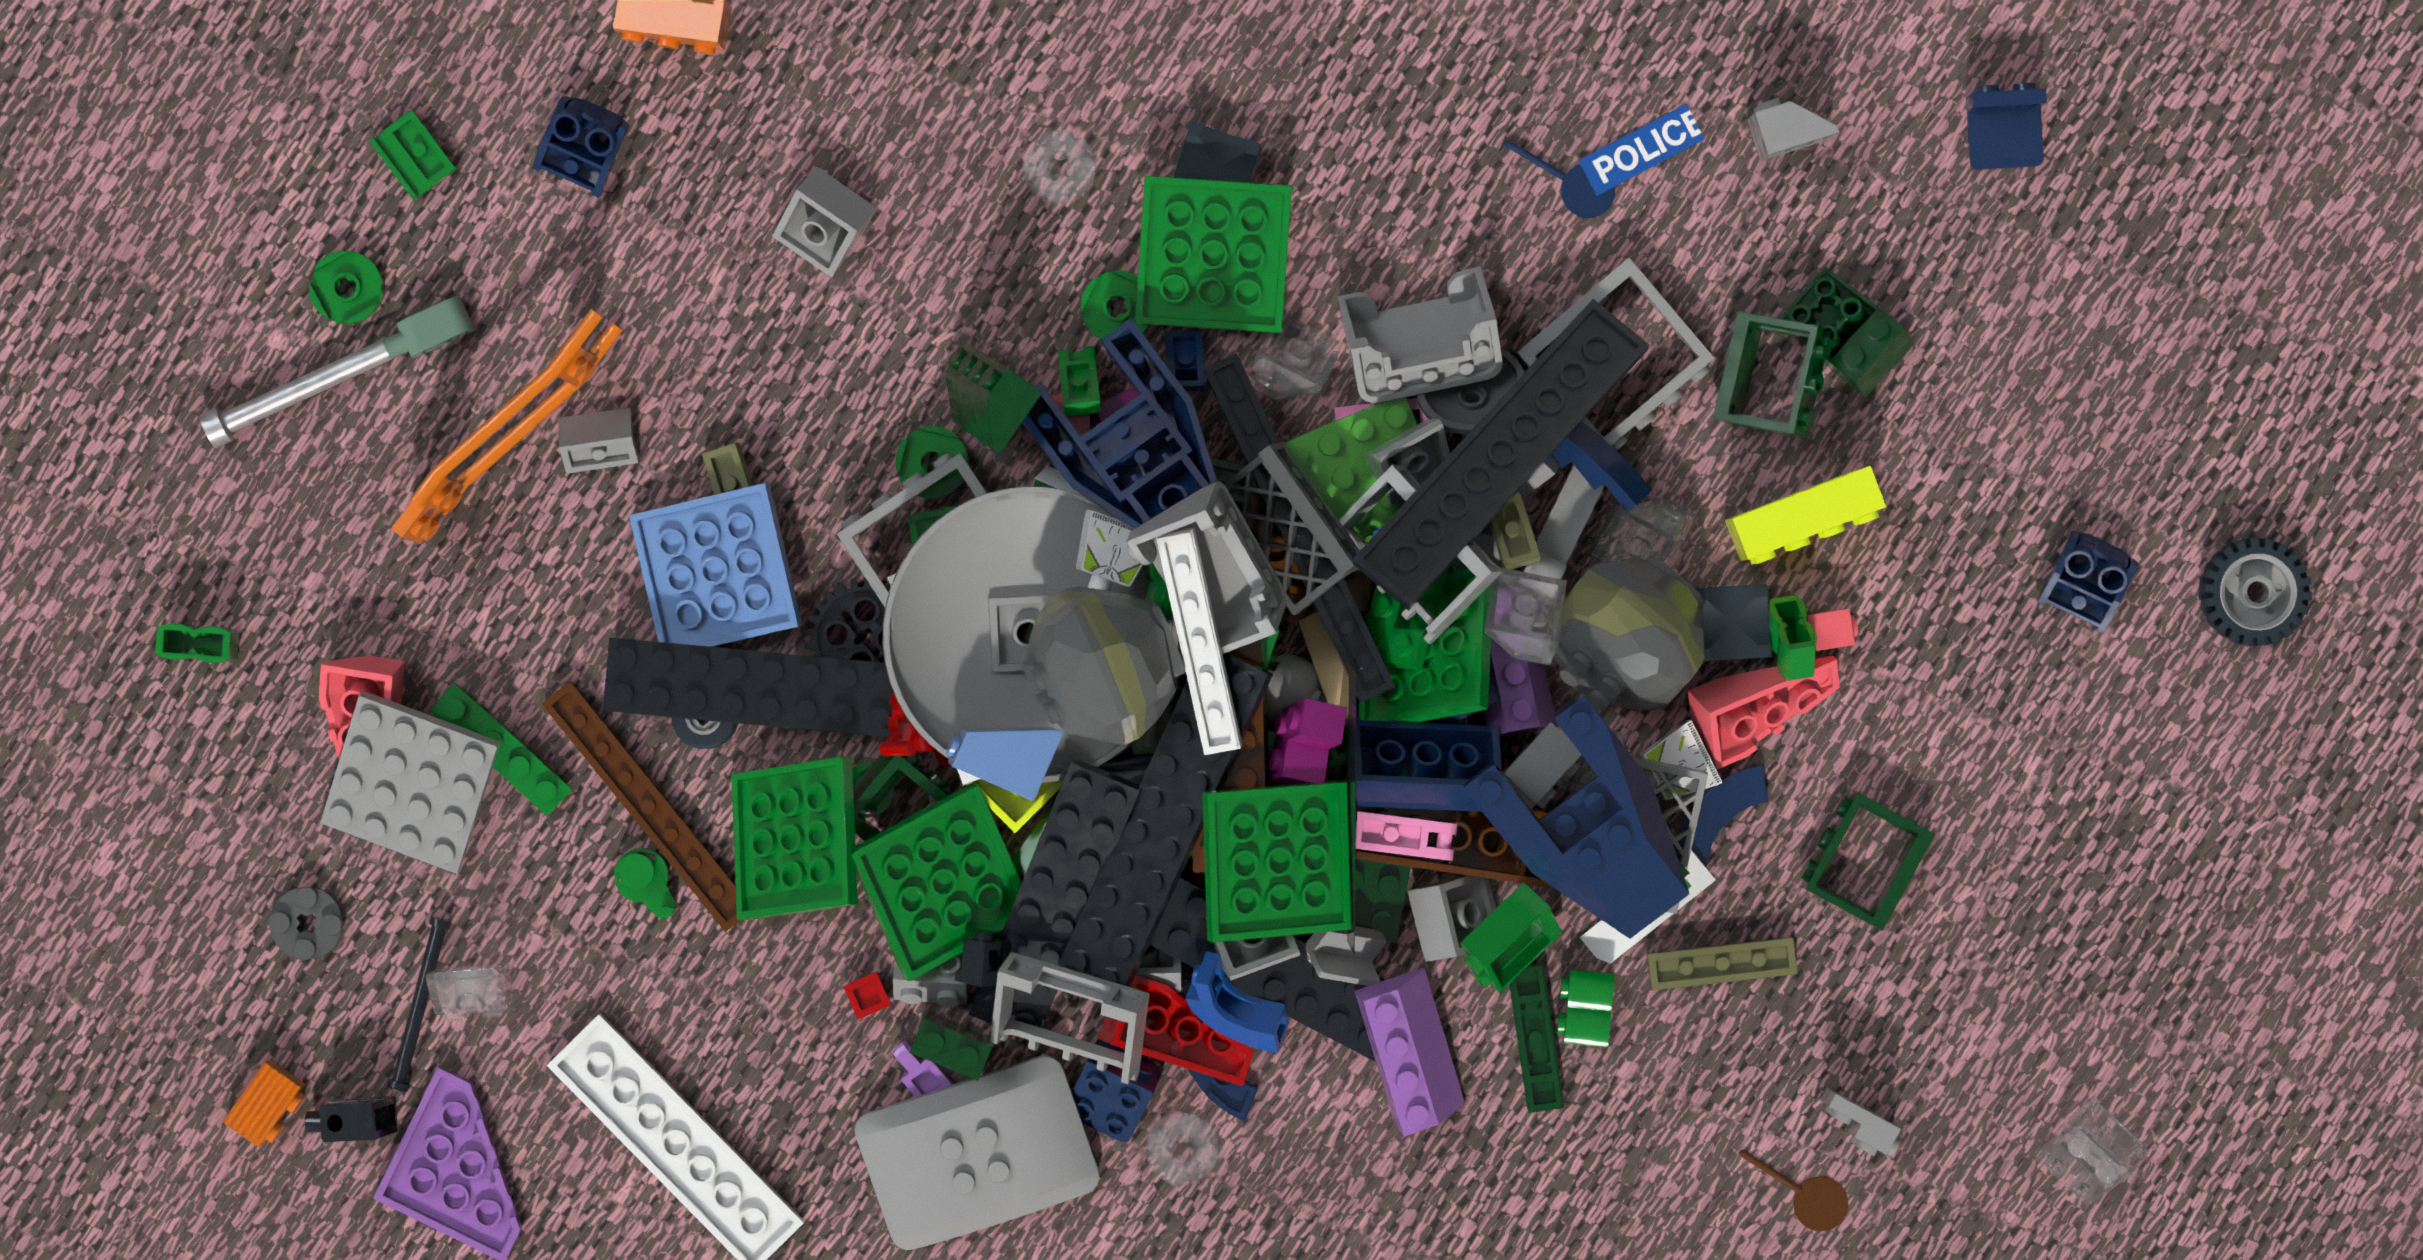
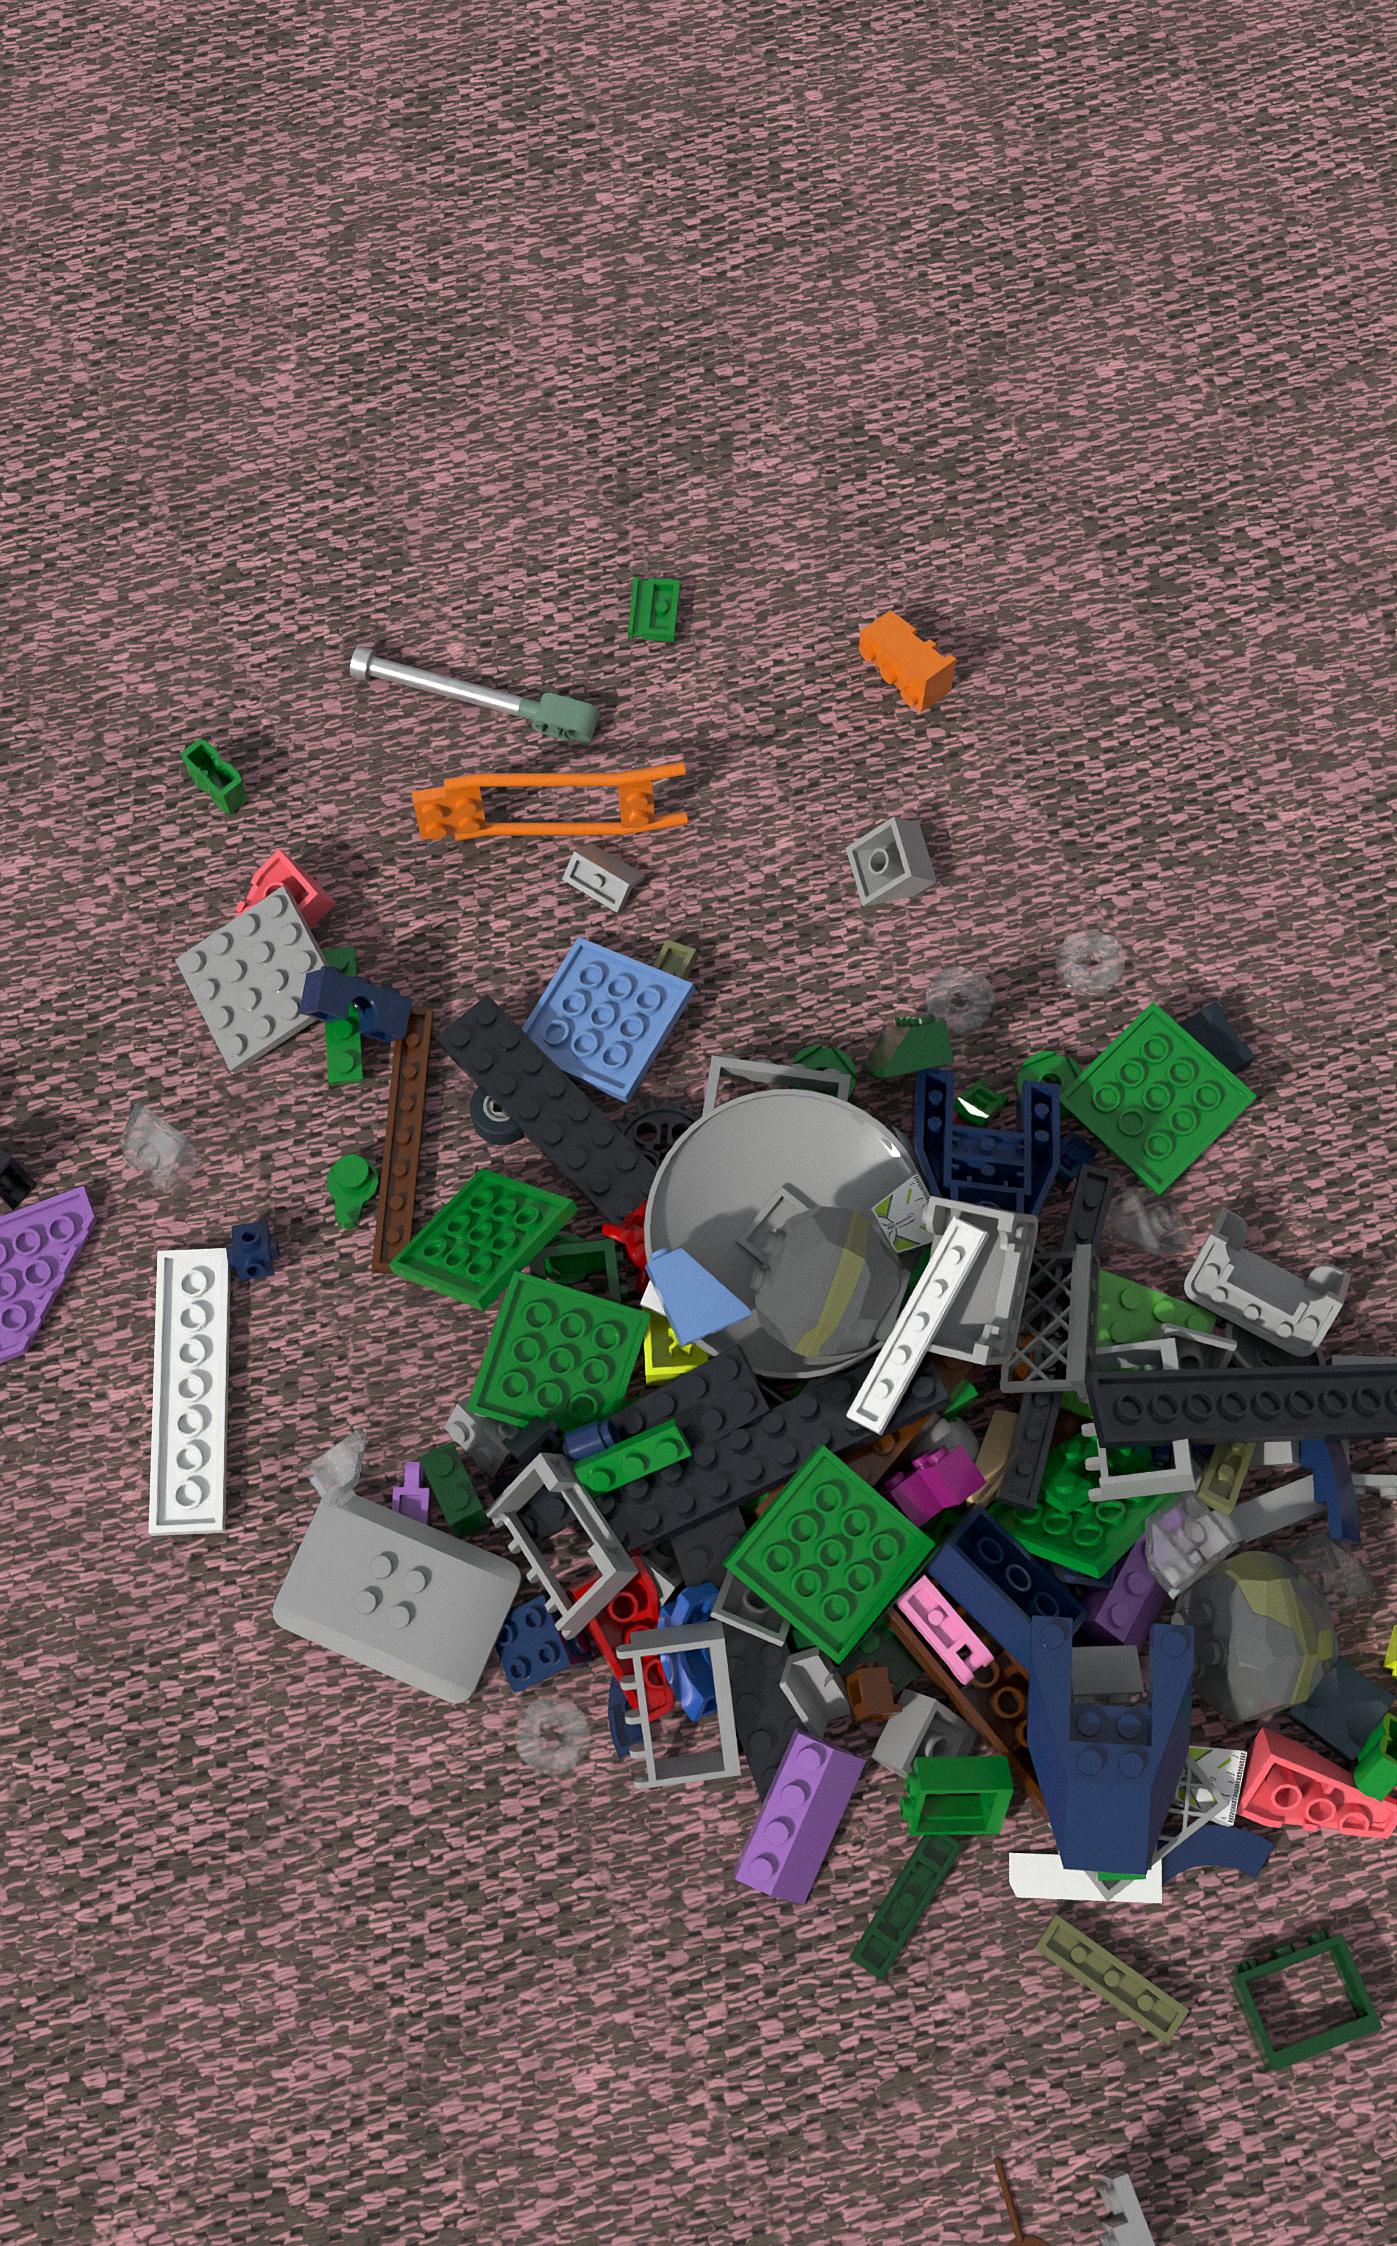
camera: 40 degrees right, 20 degrees down
dark grey plate [268,887,344,960] -> none
green plate [309,251,384,324] -> none
black bar [387,916,452,1092] -> none
dark blue slope [532,96,630,198] -> none
red plate [843,971,892,1020] -> none
green brick [1557,969,1614,1047] -> none
none -> dark blue brick [226,1221,280,1281]
none -> dark blue arch [299,966,412,1043]
none -> clear slope [302,1426,368,1508]
none -> dark blue brick [562,1419,621,1462]
none -> green plate [574,1418,692,1498]
none -> light grey hinge [616,1620,741,1789]
none -> reddish brown brick [844,1662,902,1724]
none -> clear plate [925,966,994,1035]

